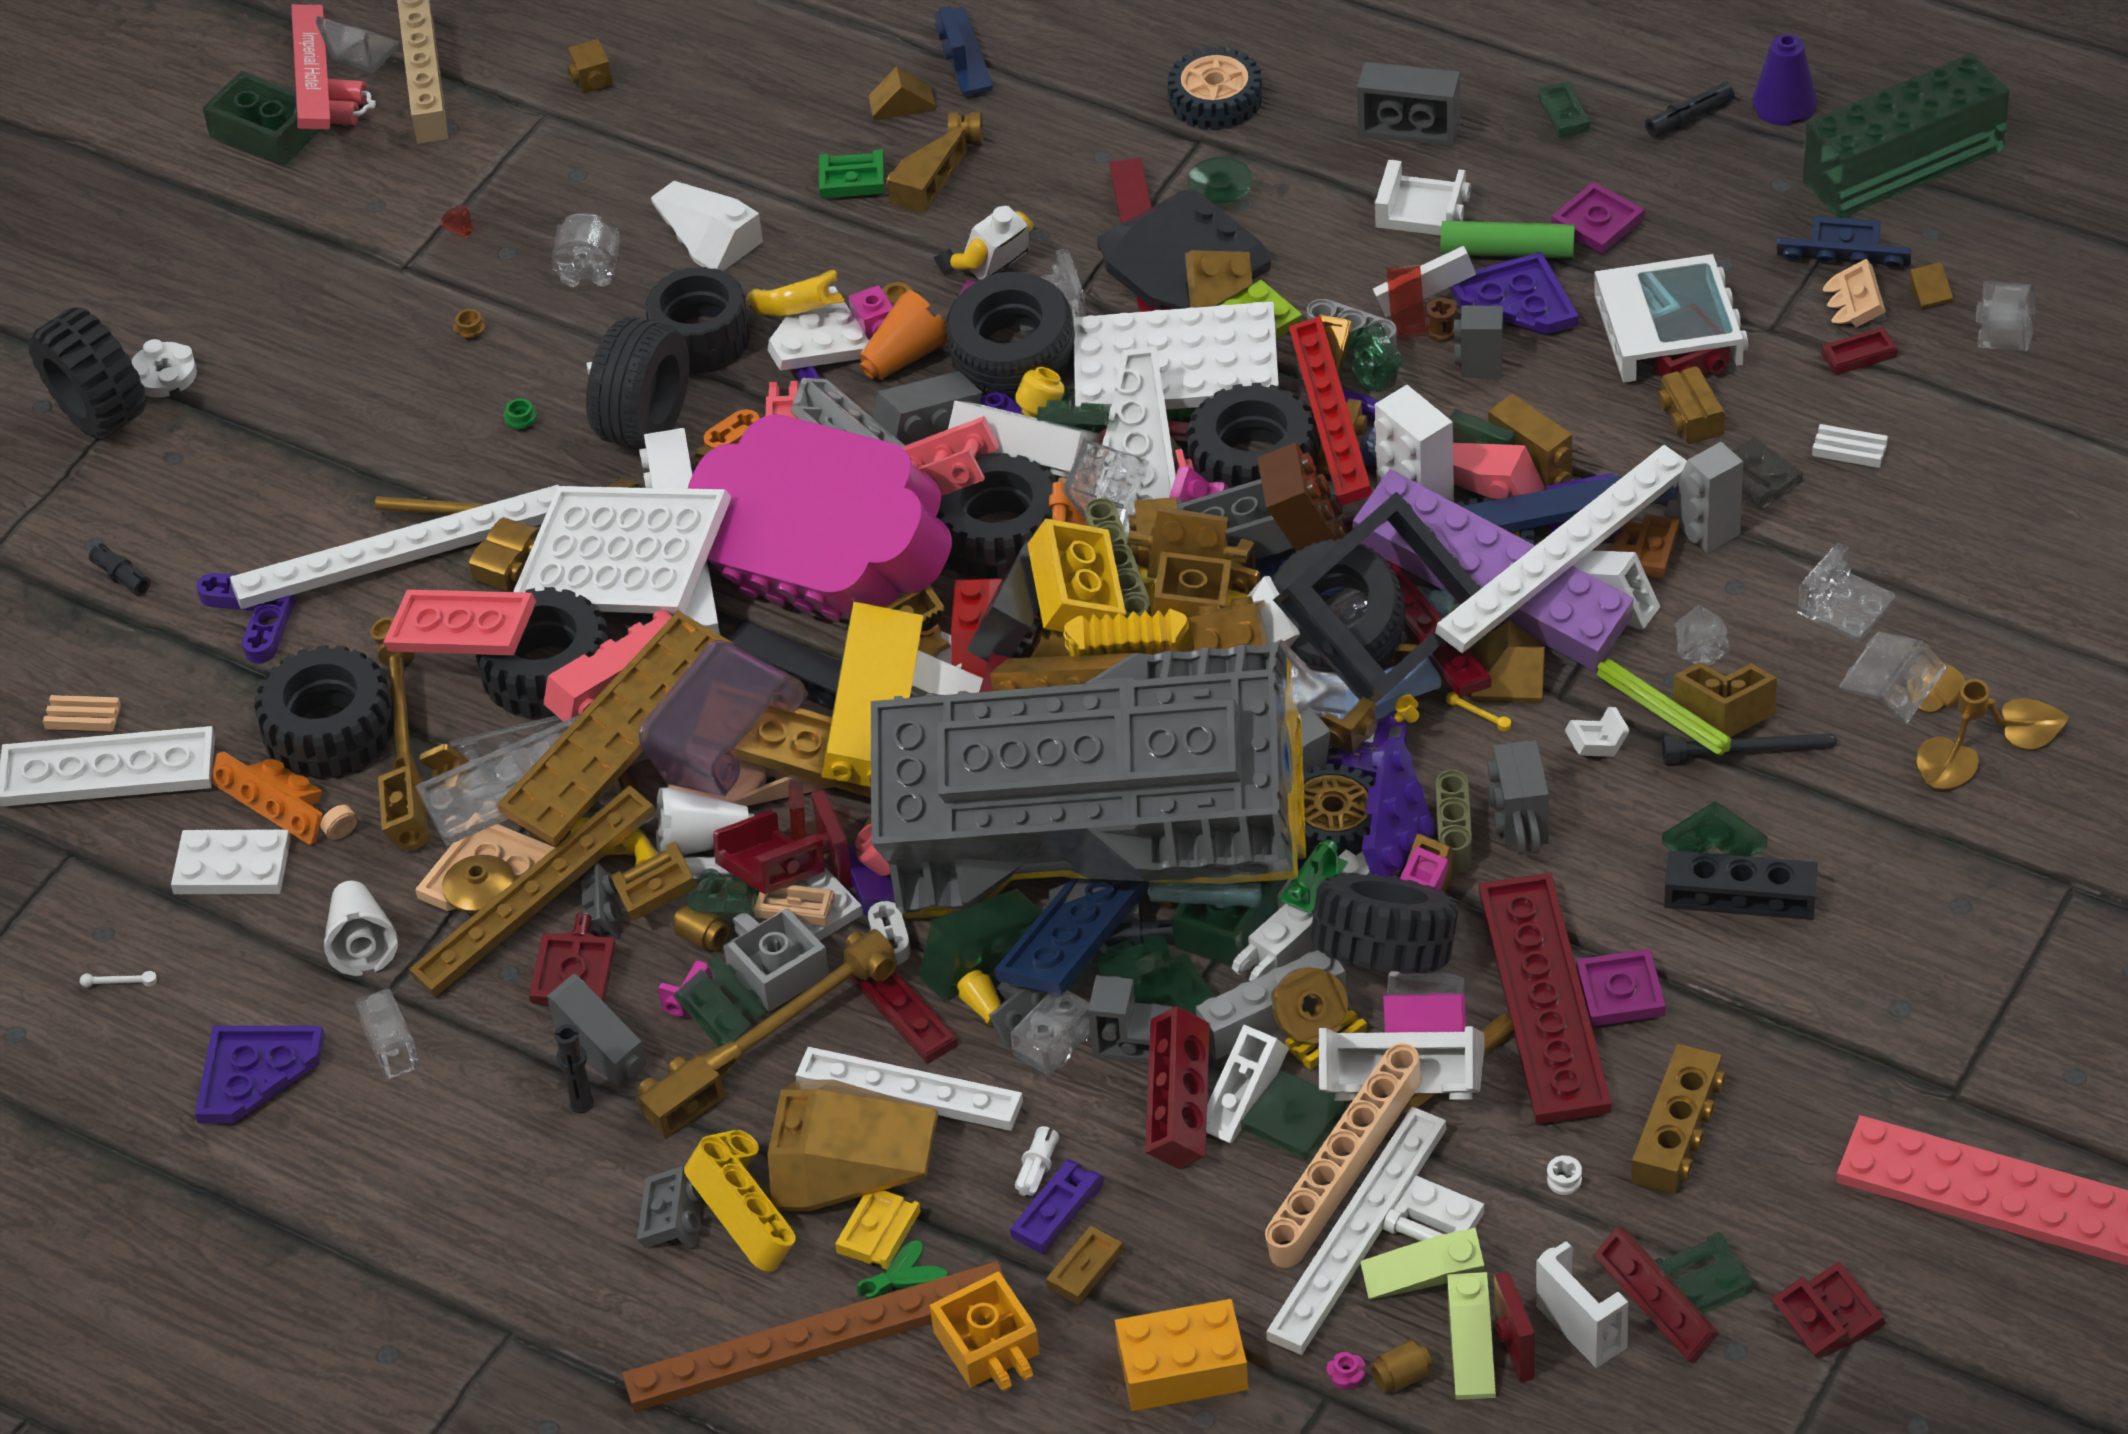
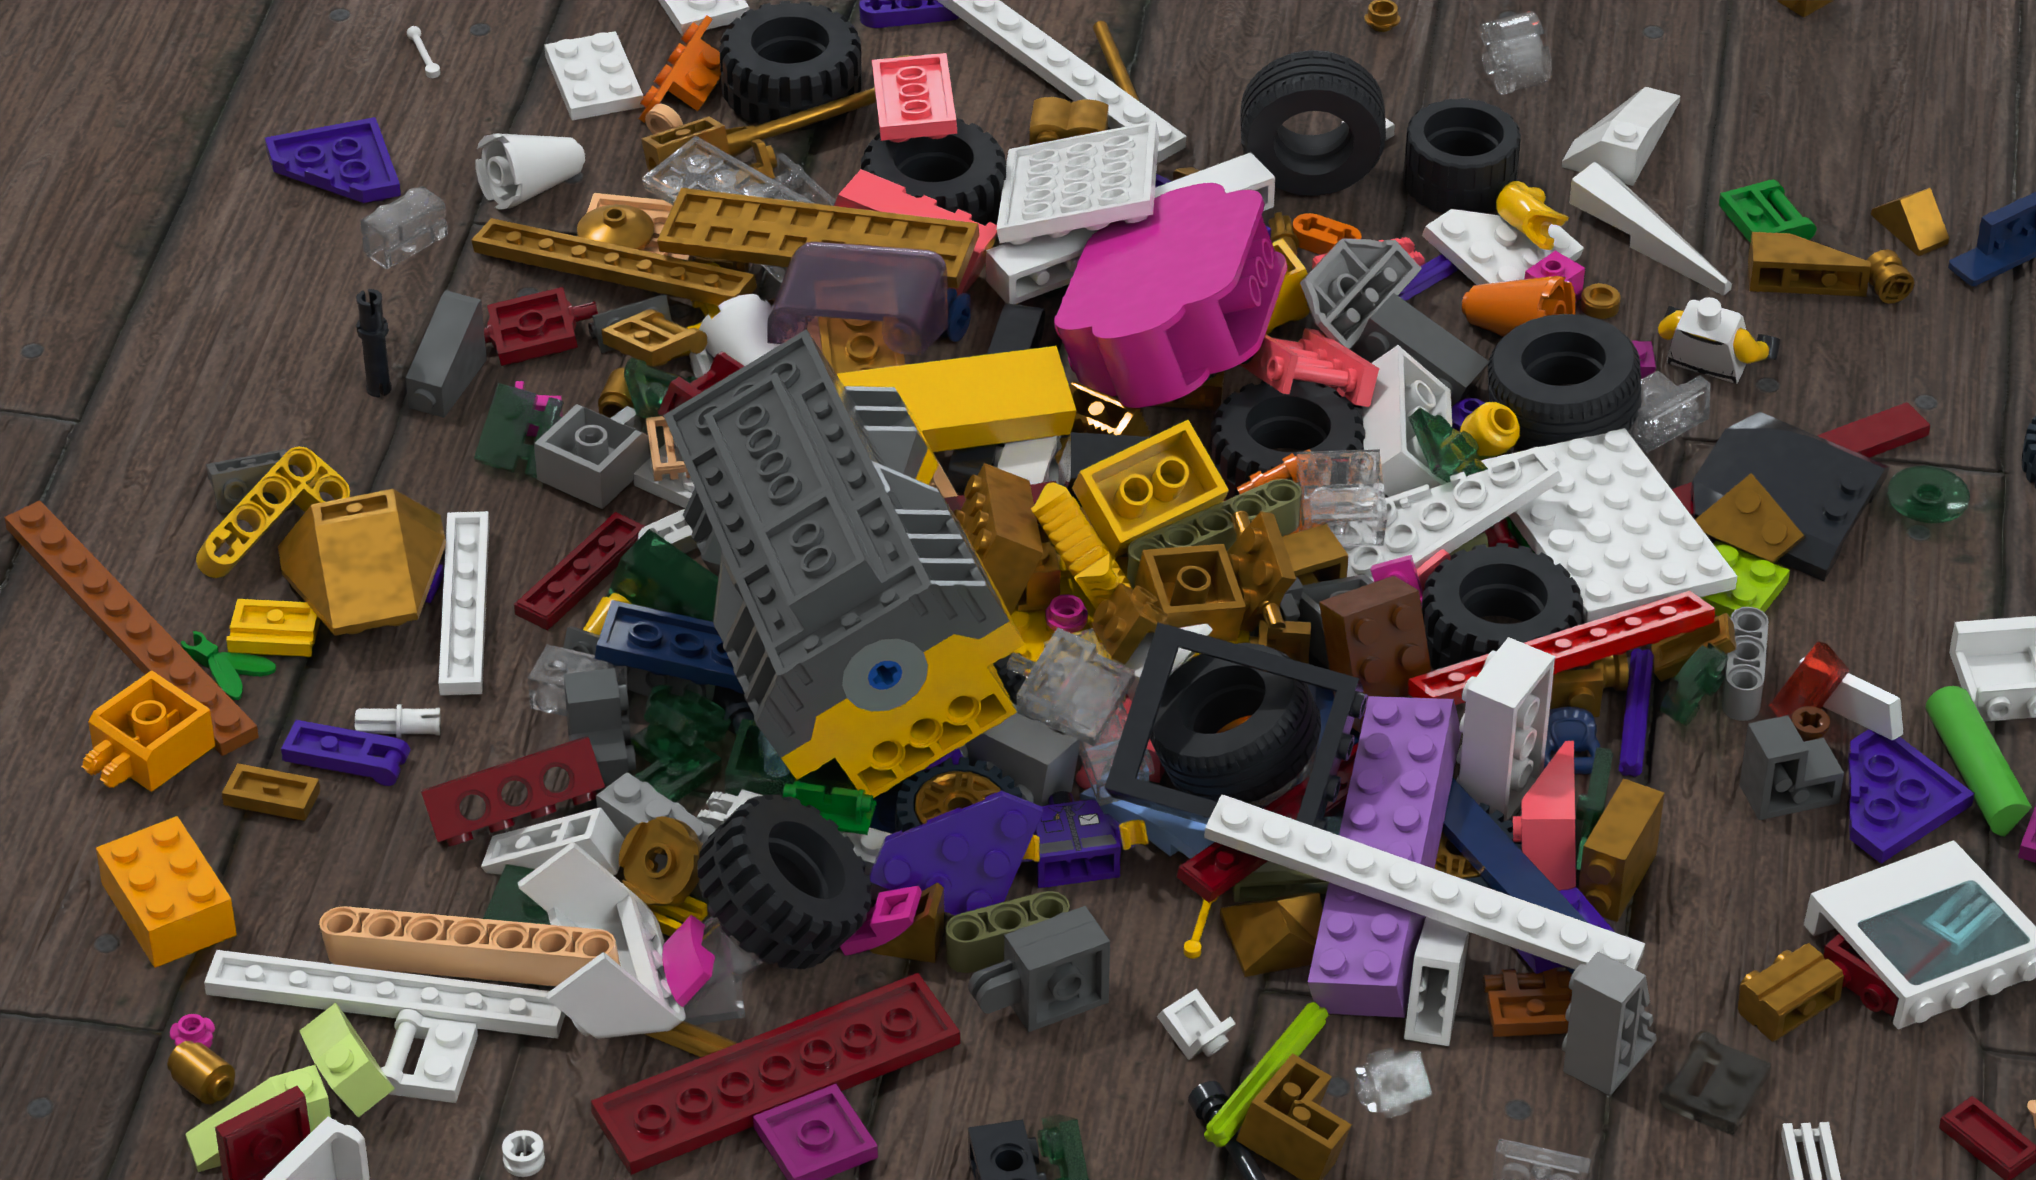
camera: 65 degrees right, 5 degrees down
pearl gold bar [635,929,897,1139] -> none
pearl gold bracket [1321,697,1378,754] -> none
none -> white wedge [1569,162,1732,296]

